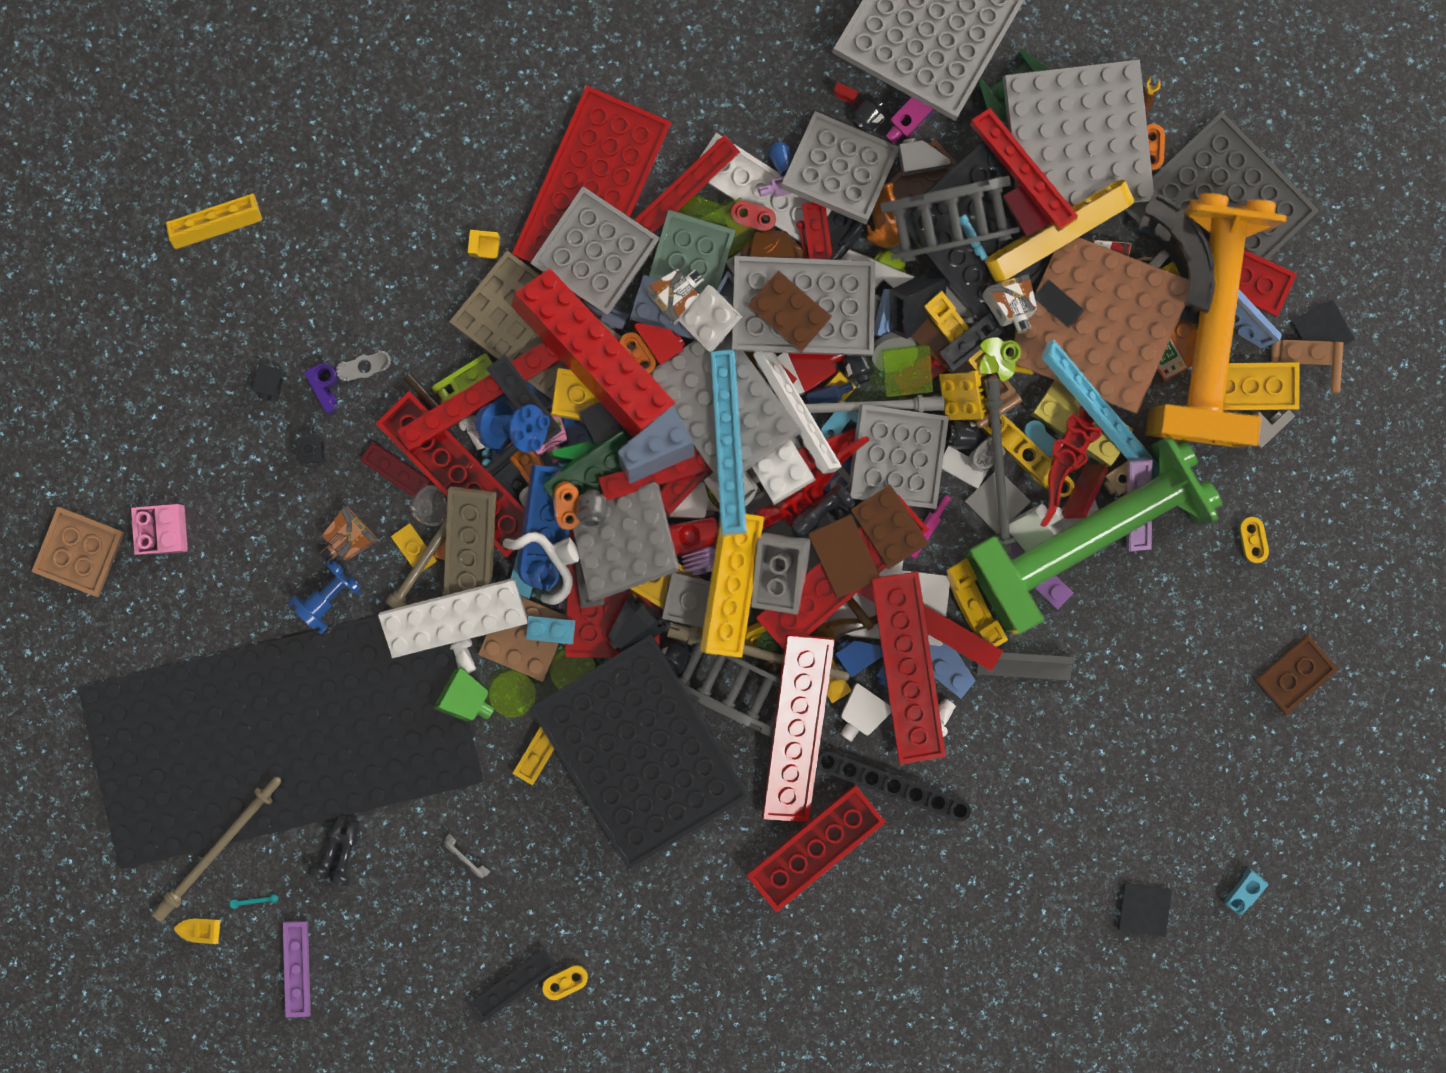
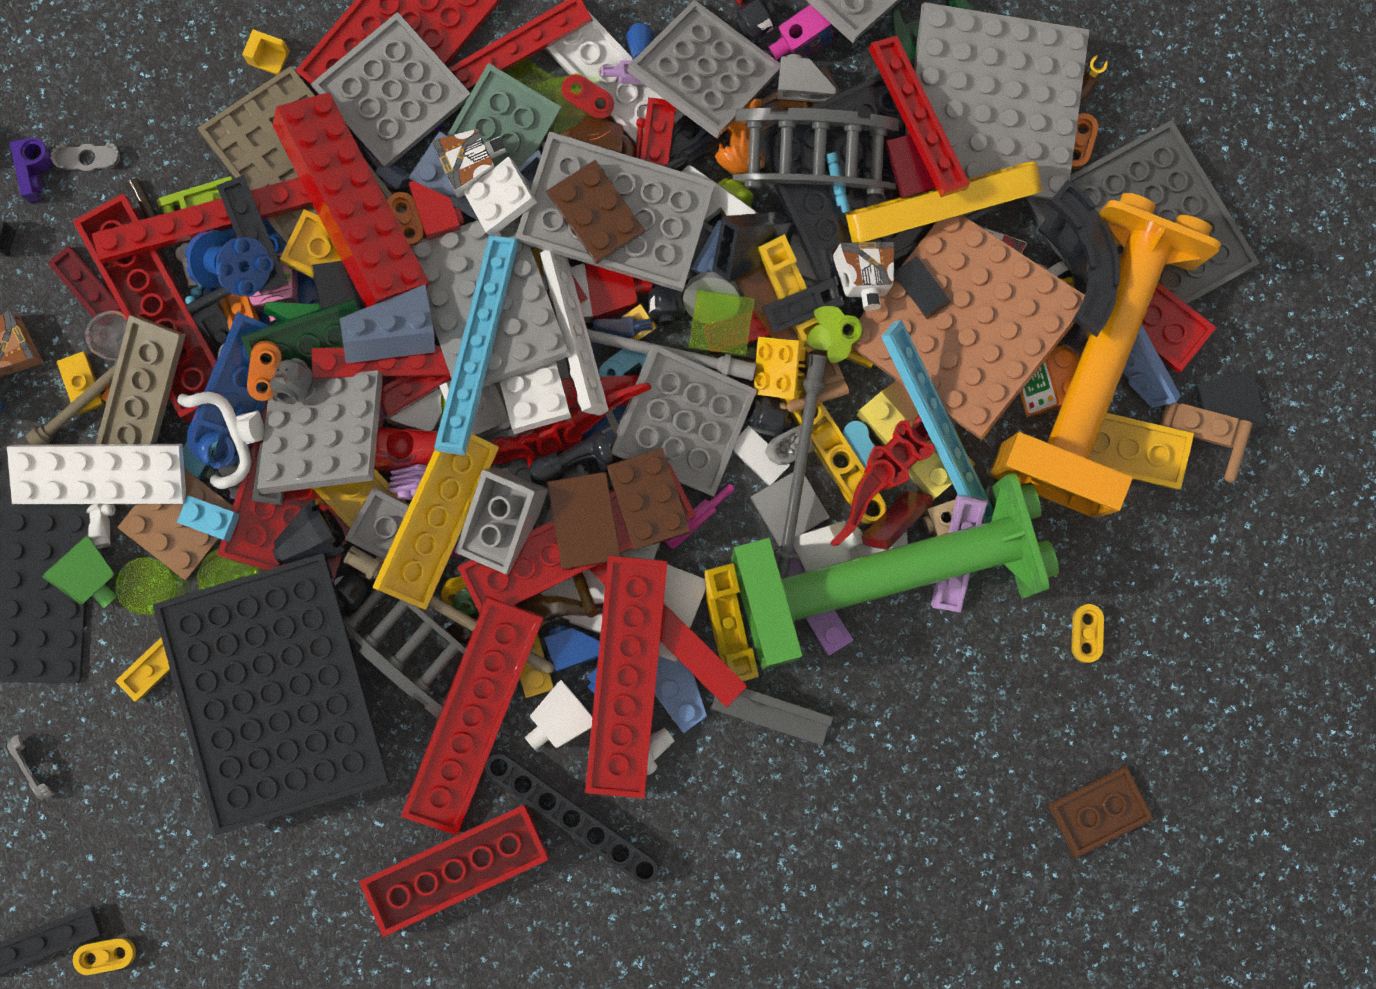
camera: 10 degrees right, 5 degrees down
light grey slope [1253,409,1295,450] -> none

